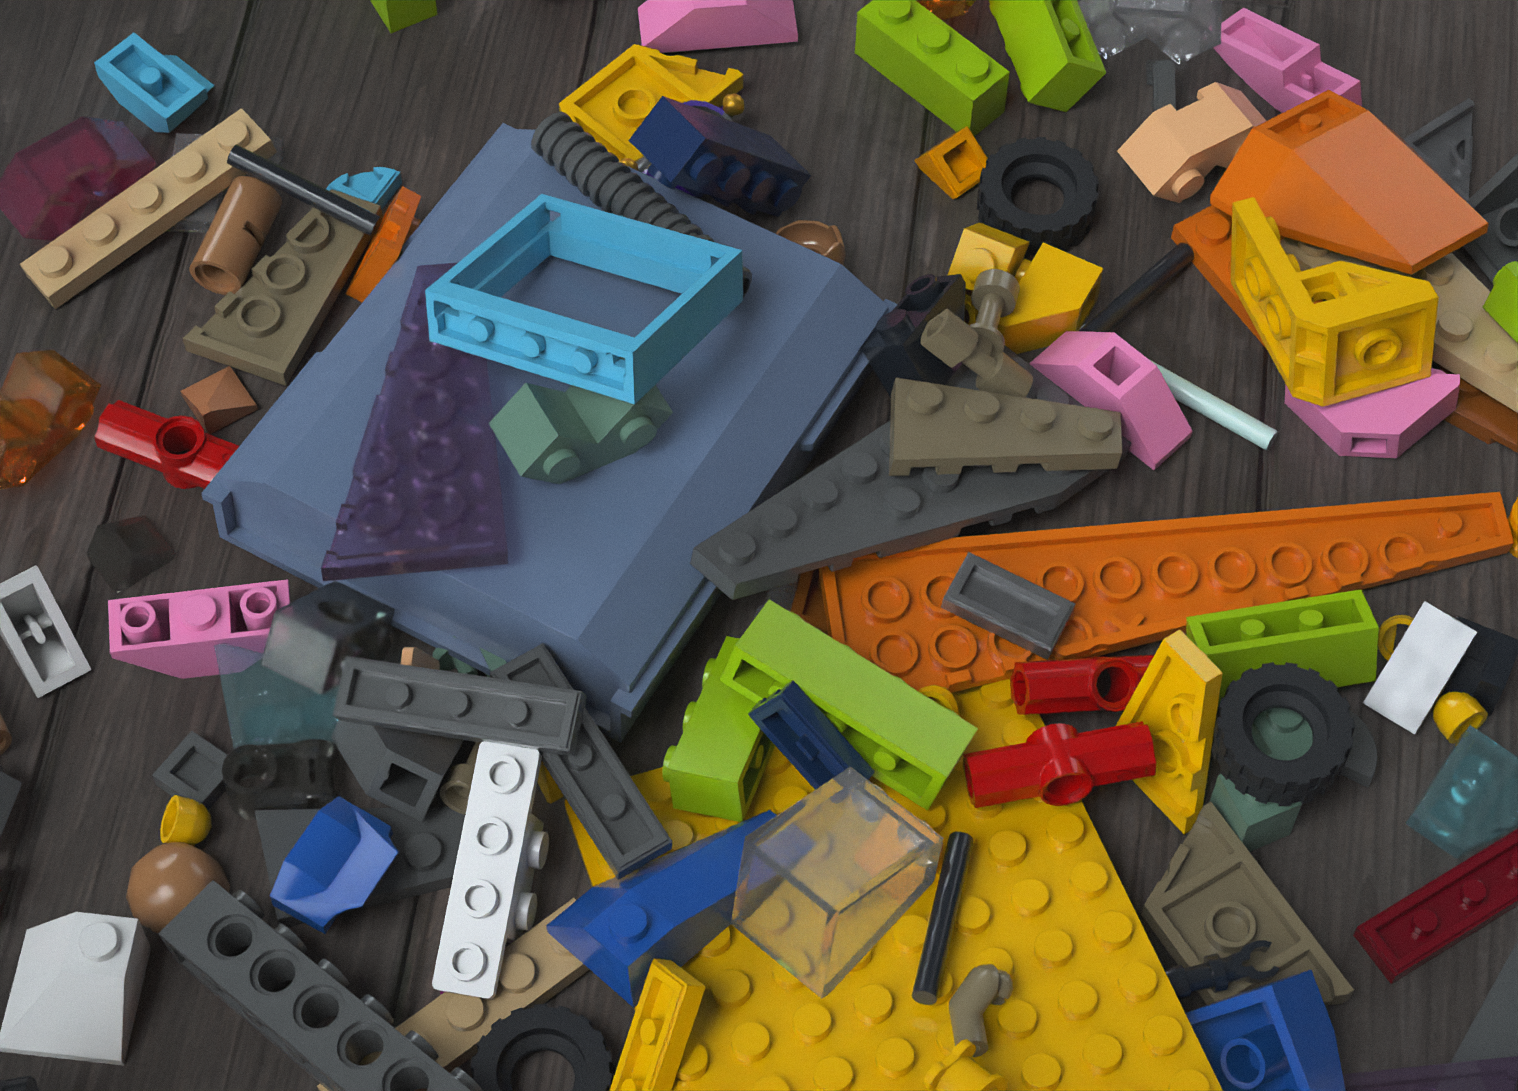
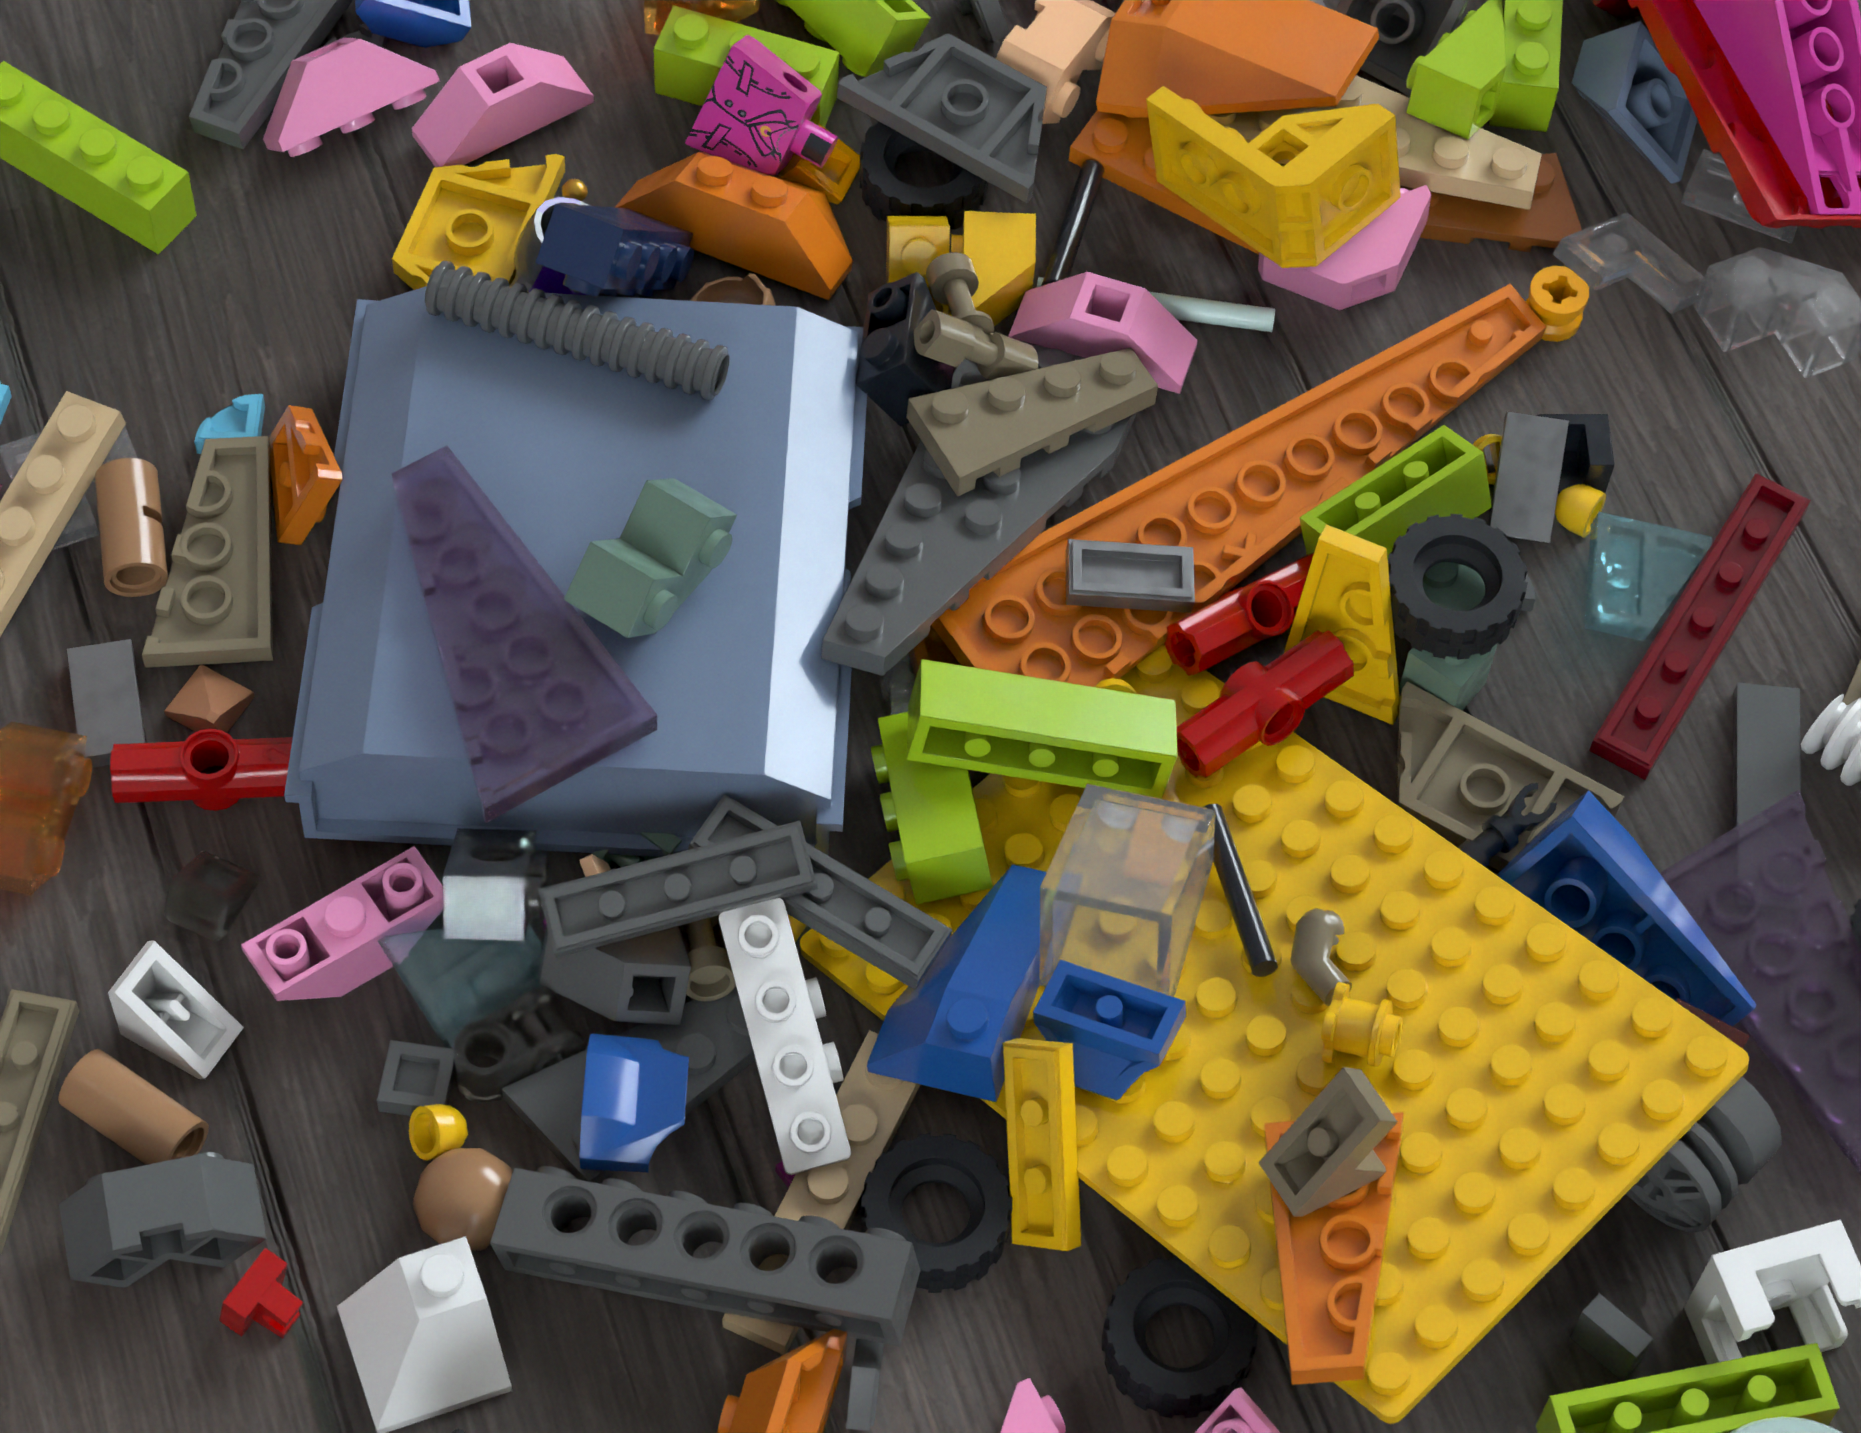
camera: 30 degrees left, 0 degrees up
black bar [227,145,382,237] -> none
medium azure window [425,194,743,405] -> none
dark blue tile [748,681,875,804] -> none
none -> flat silver tile [67,639,146,769]
none -> orange wedge [614,152,853,300]
none -> dark pink torso [685,35,838,176]
none -> dark grey wing [837,33,1047,203]
none -> blue slope [1033,959,1186,1100]

